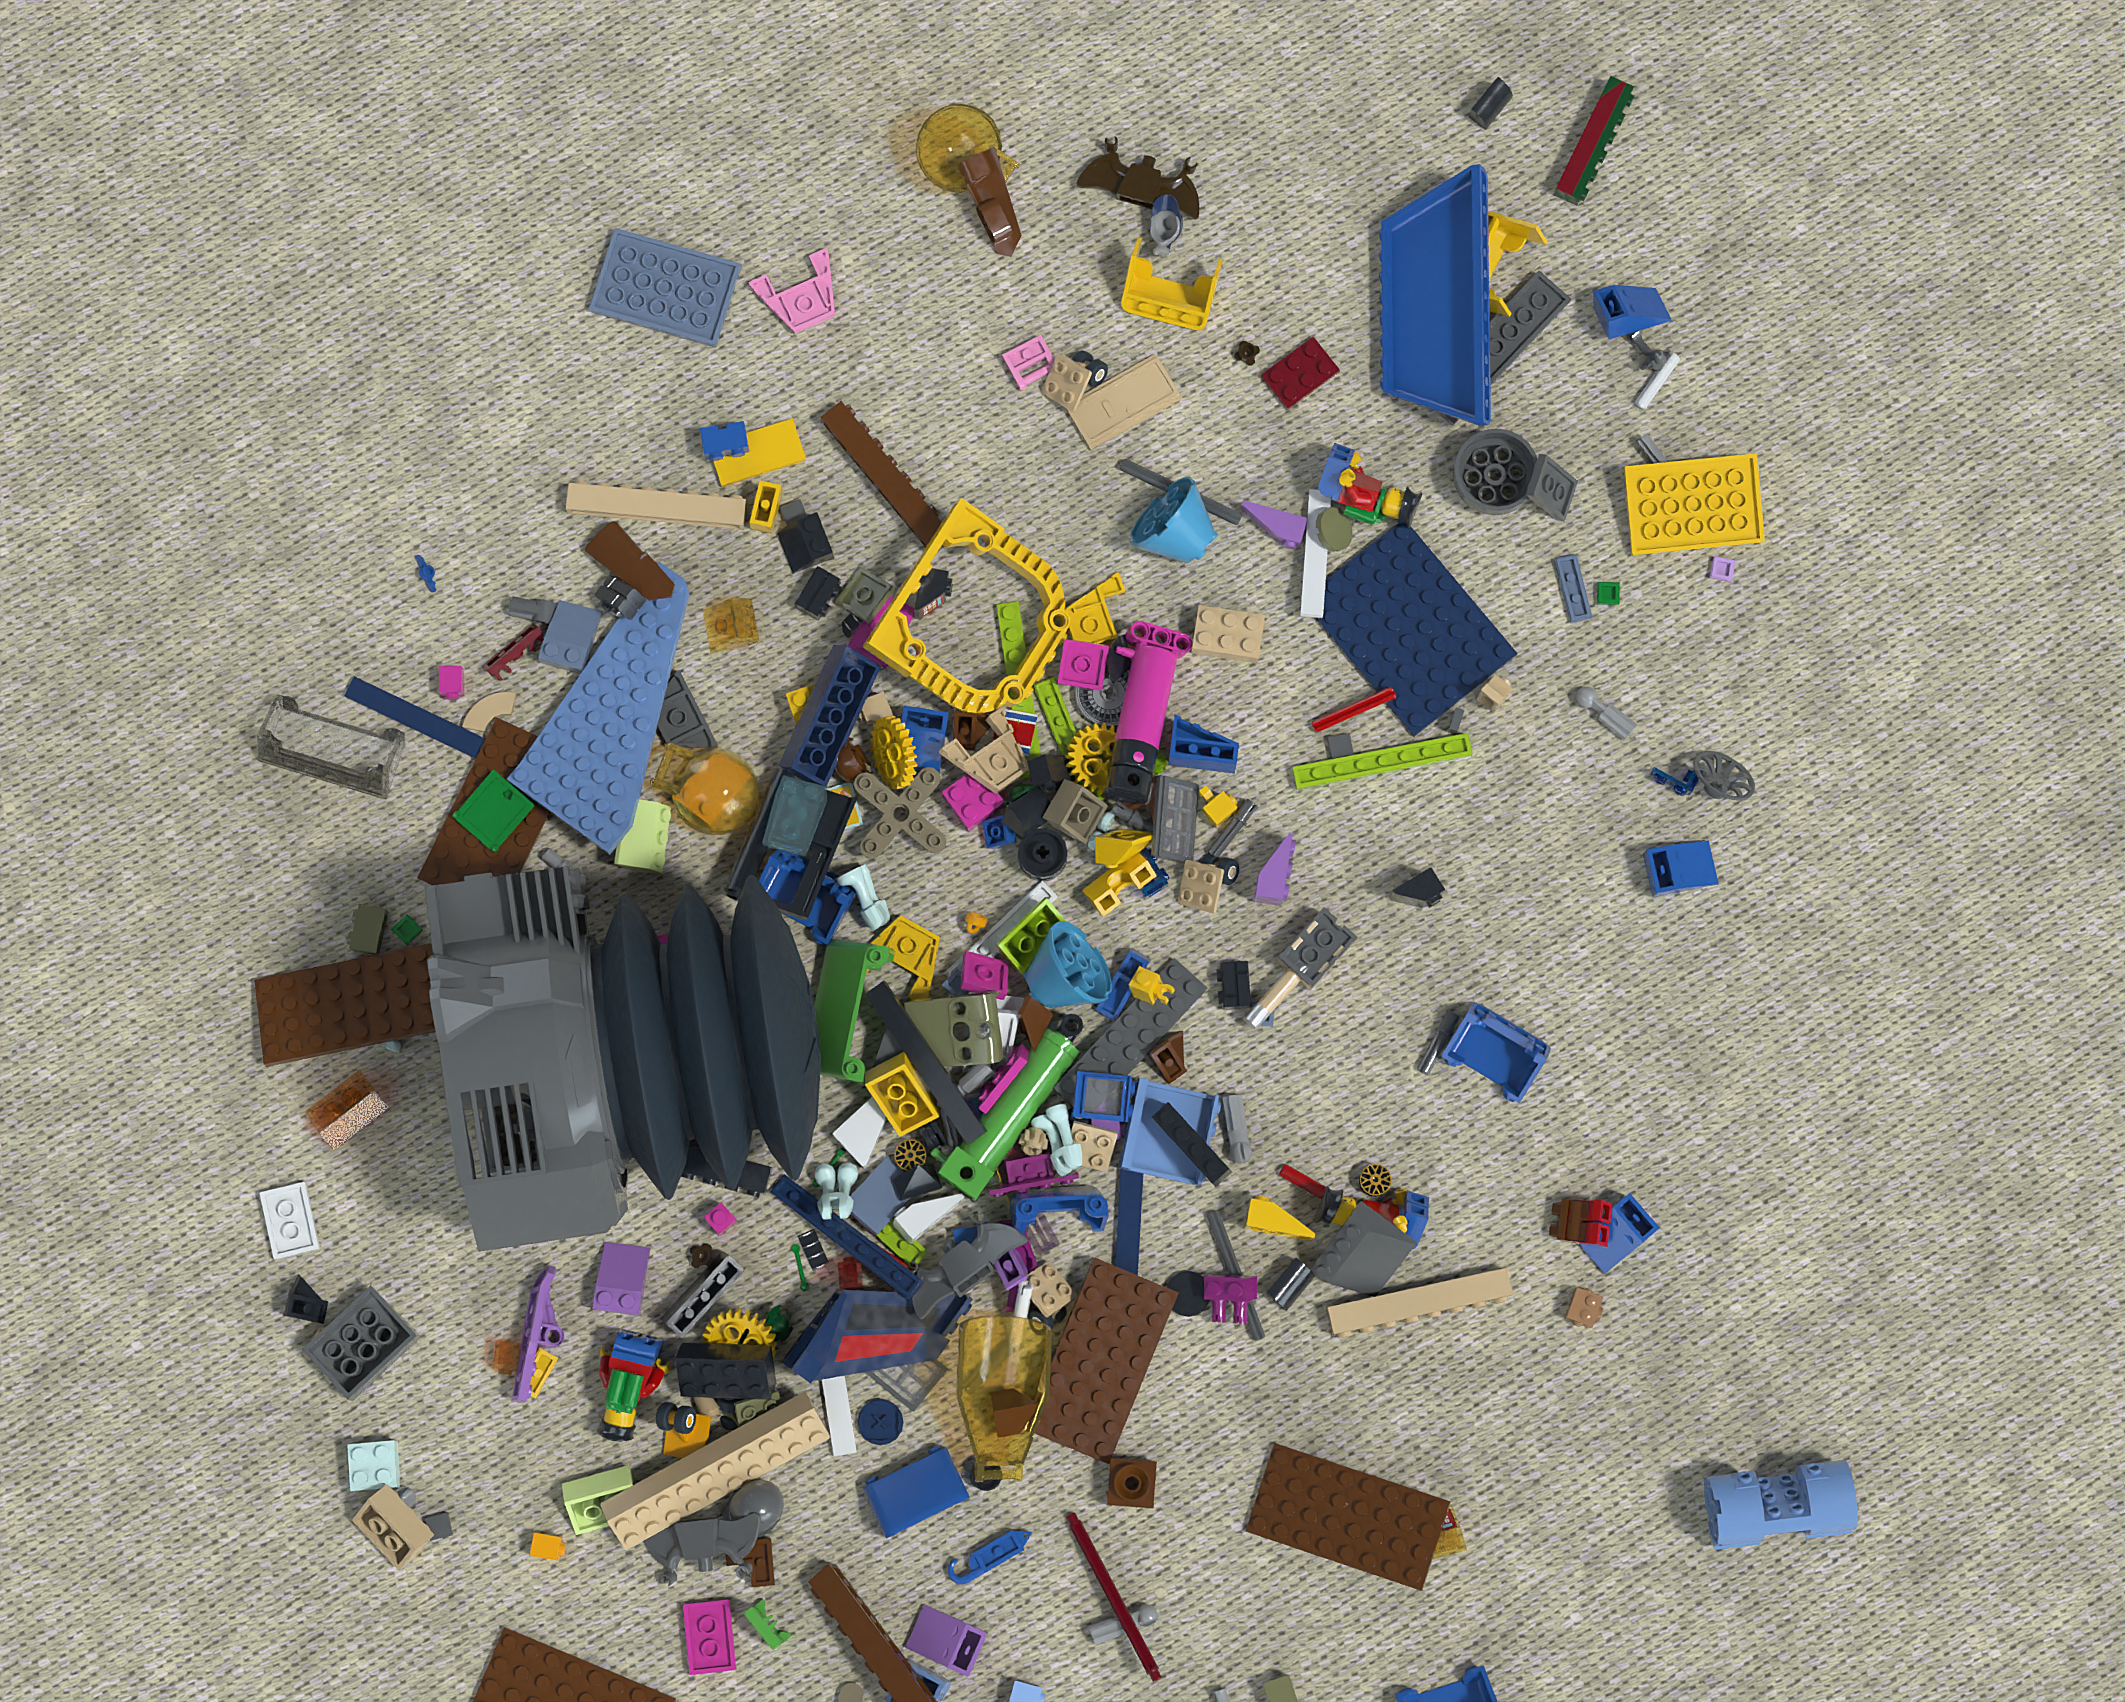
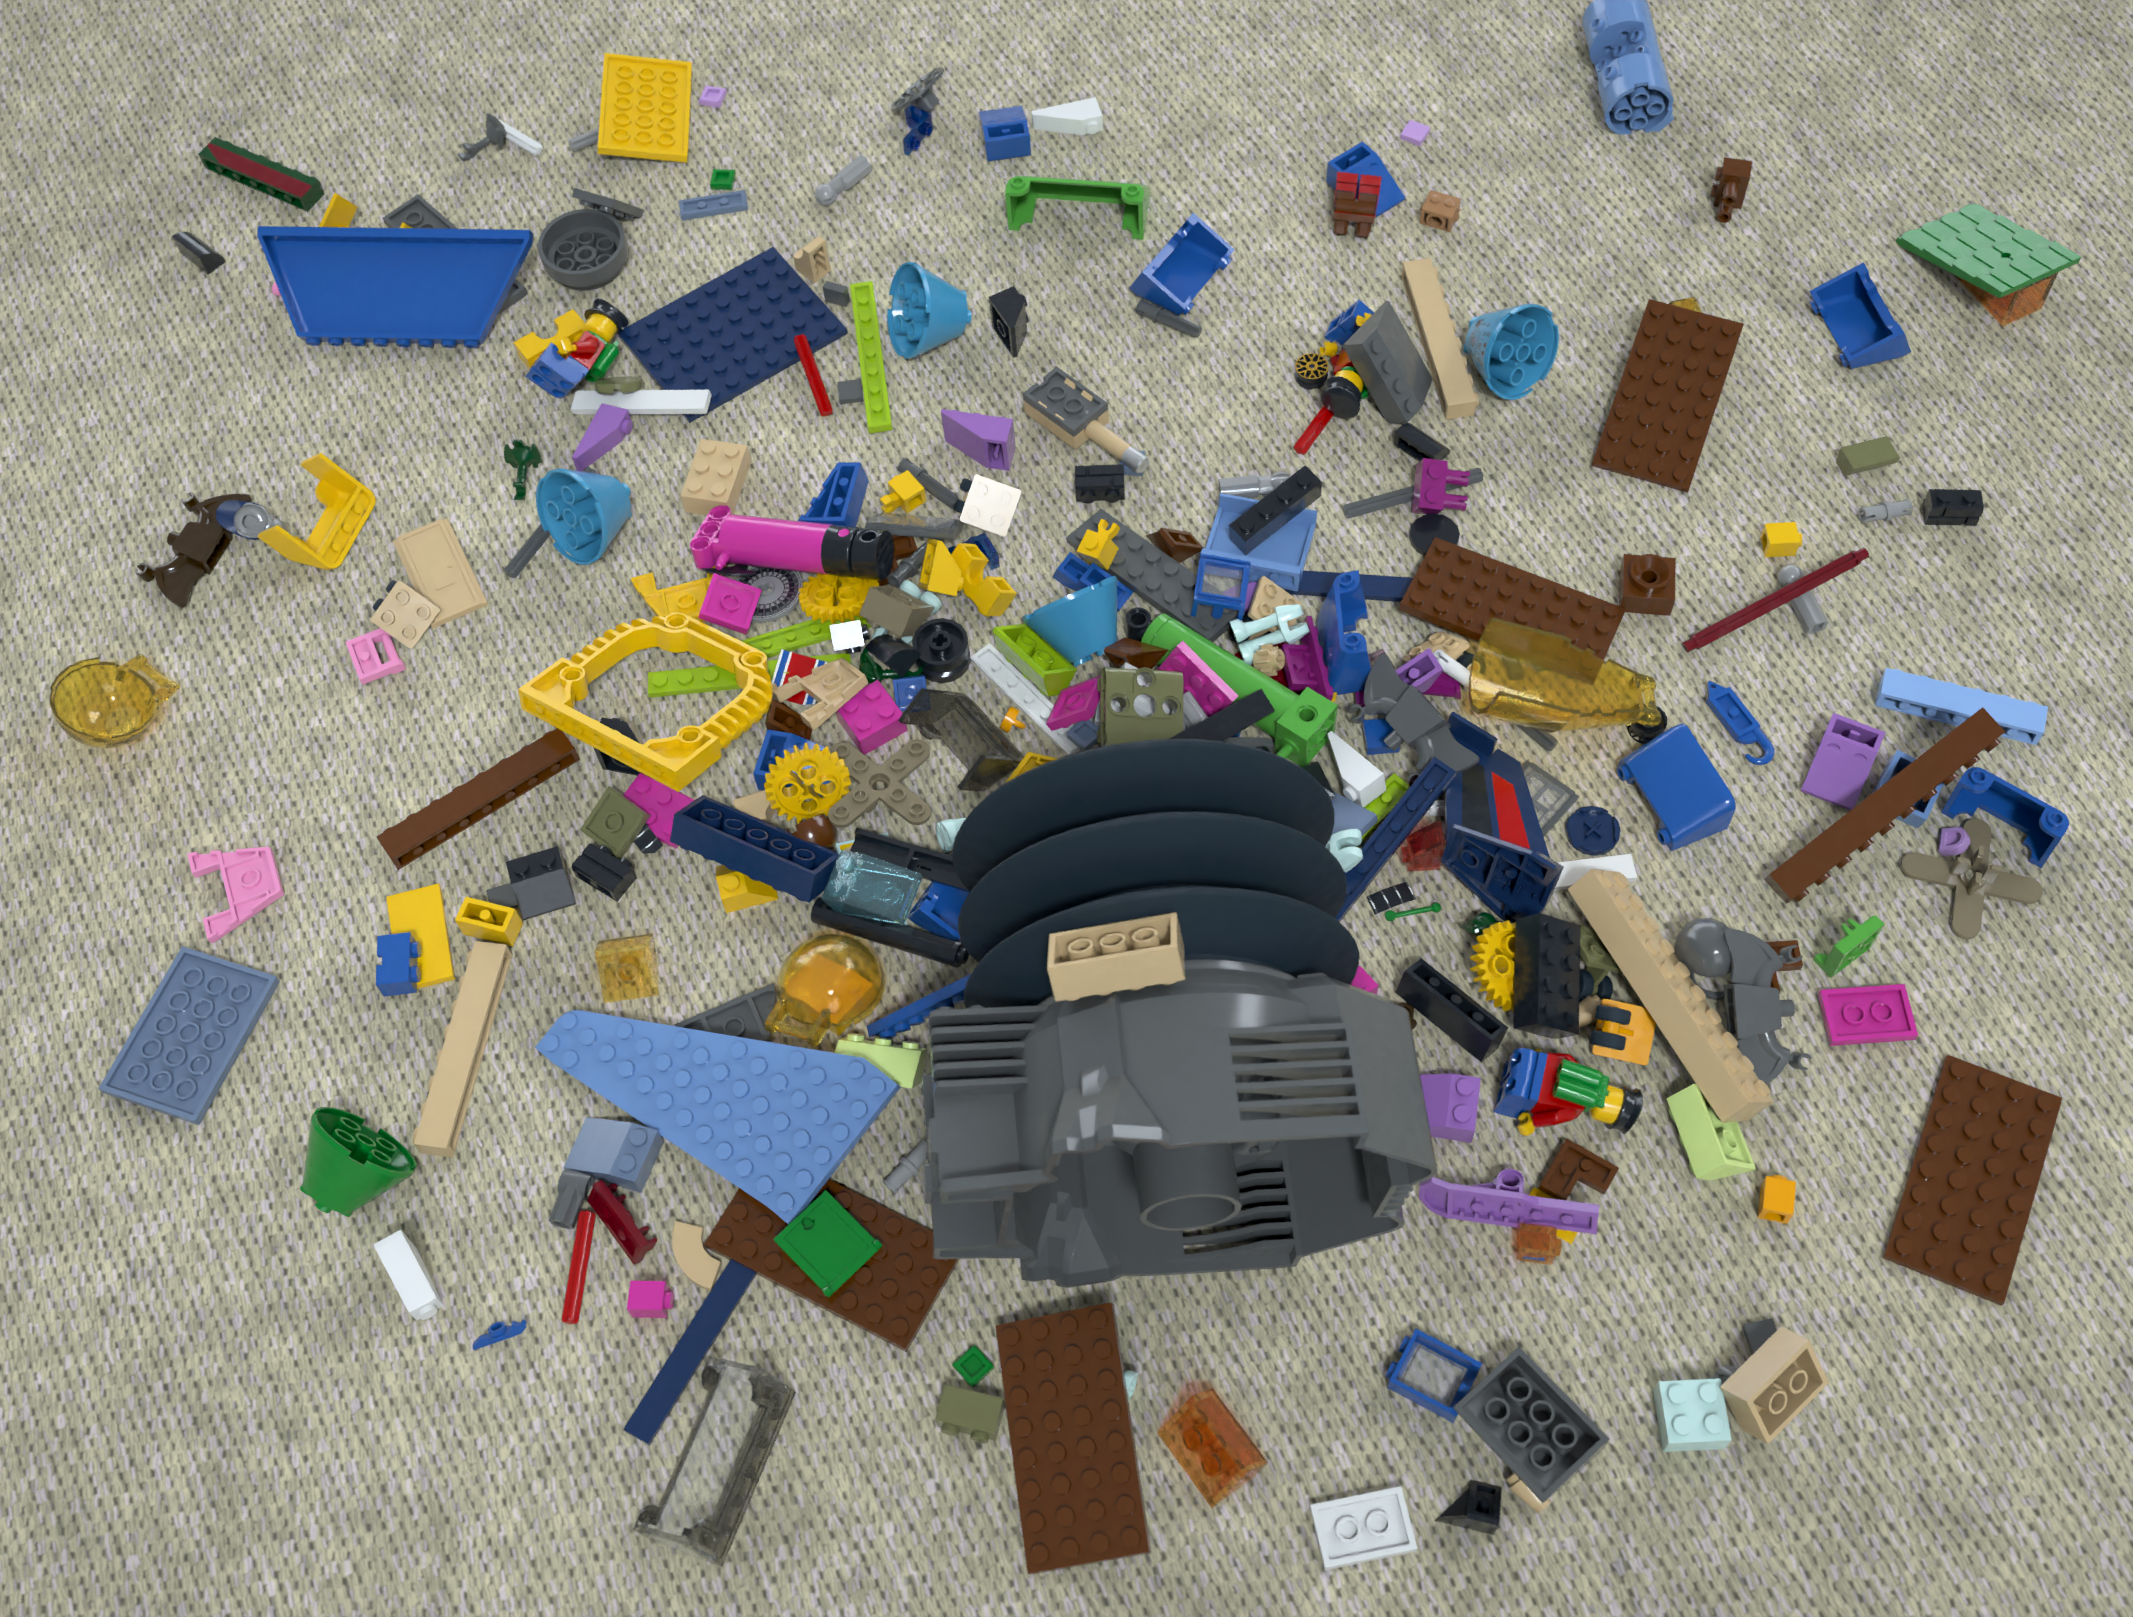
camera: 80 degrees left, 20 degrees down
reddish brown panel [585,521,675,601] -> none
black brick [595,575,646,620] -> none
reddish brown panel [957,147,1022,257] -> none
reddish brown slope [990,1388,1039,1438] -> none
dark brown plate [1234,341,1260,366] -> none
yellow slope [1244,1195,1315,1241] -> none
dark red plate [1261,336,1340,410] -> none
blue slope [1593,285,1671,339] -> none
none -> green cone [300,1107,417,1217]
none -> white slope [373,1230,443,1321]
none -> dark green piece [504,439,542,500]
none -> yellow arch [513,309,585,370]
none -> red axle [561,1210,596,1325]
none -> blue plate [867,973,972,1039]
none -> dark azure cone [887,262,972,359]
none -> clear smoke windscreen [898,688,1024,792]
none -> bright green windscreen [1005,176,1150,240]
none -> white slope [1031,97,1103,135]
none -> tan brick [1047,912,1185,1001]
none -> window [1385,1329,1482,1424]
none -> lavender tile [1400,120,1431,146]
none -> dark azure cone [1463,303,1559,400]
none -> reddish brown plate [1539,1139,1619,1201]
none -> reddish brown brick [1710,157,1752,223]
none -> yellow brick [1760,522,1802,557]

